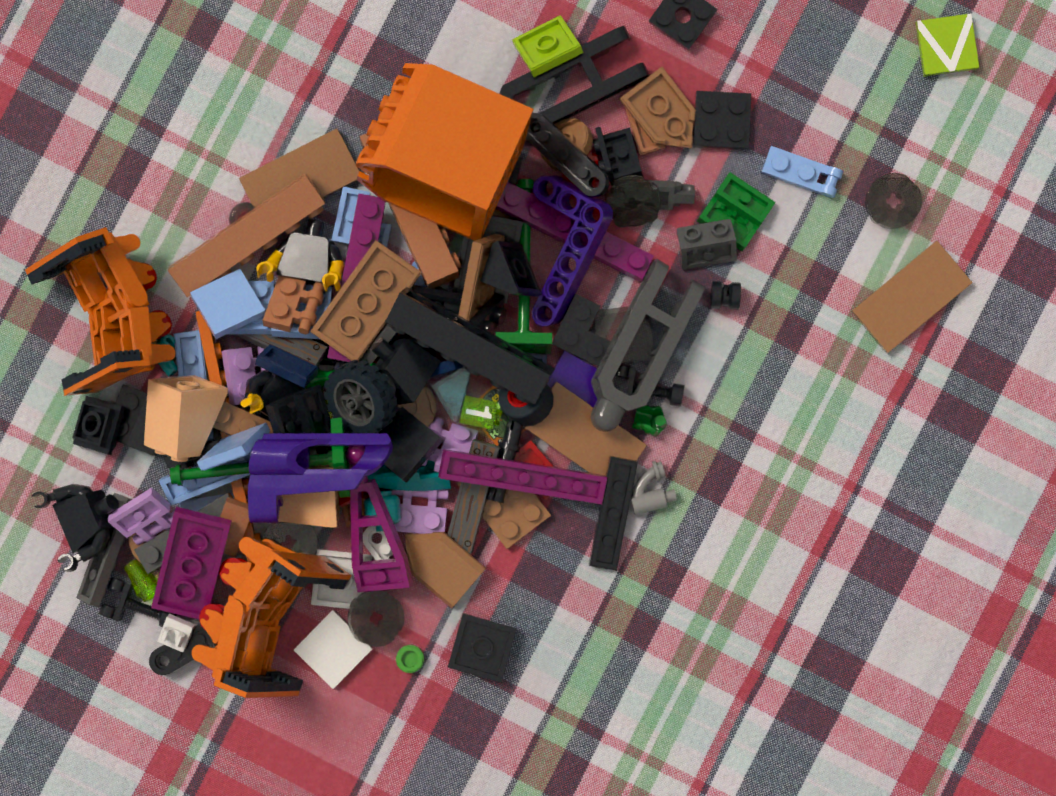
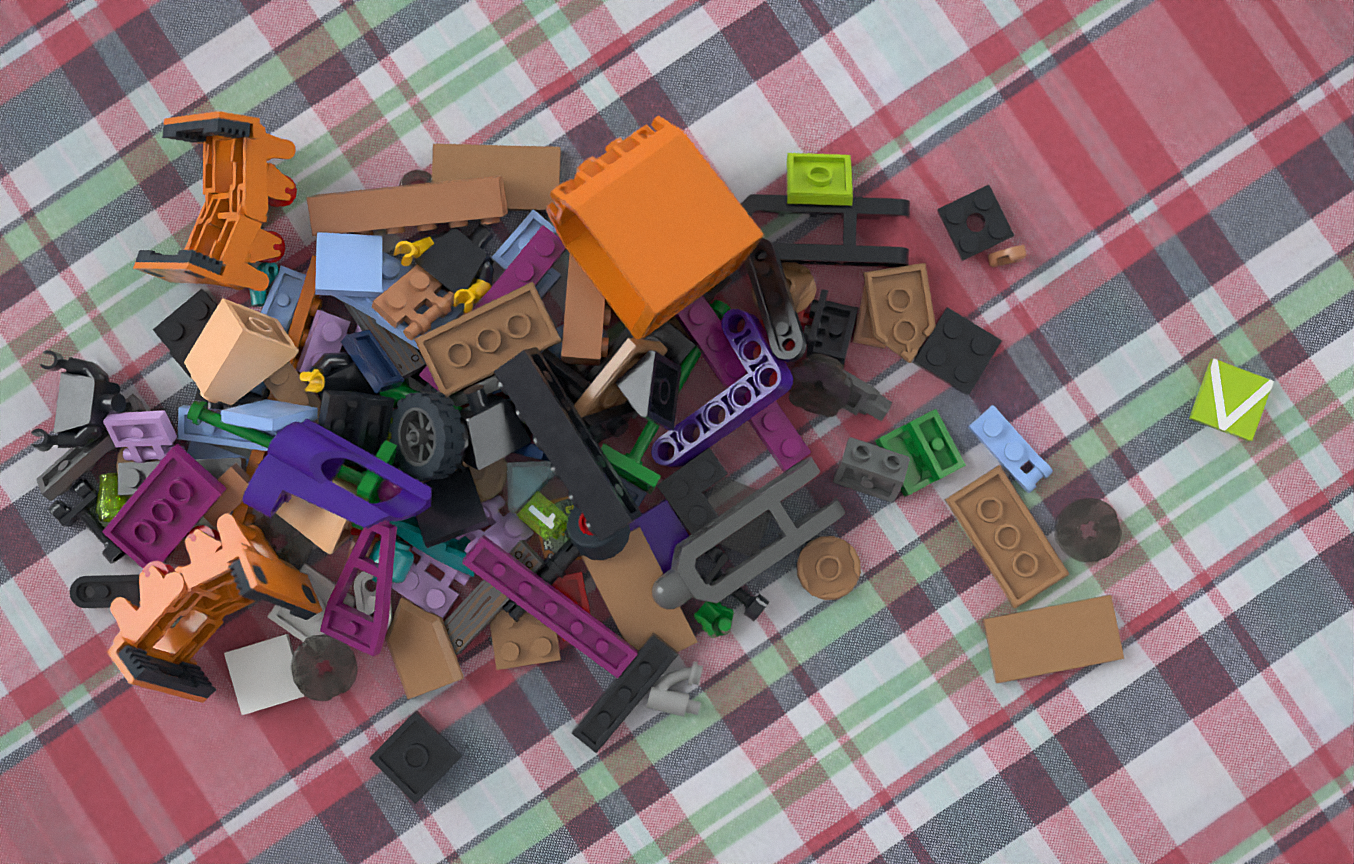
camera: 35 degrees right, 0 degrees up
black piece [72,396,125,455] -> none
white tile [157,614,195,652] -> none
bright green tile [396,645,424,673] -> none
black wheel [710,281,741,310] -> none
none -> medium nougat tile [796,536,861,600]
none -> medium nougat tile [944,465,1069,609]
none -> nougat tile [987,245,1027,267]

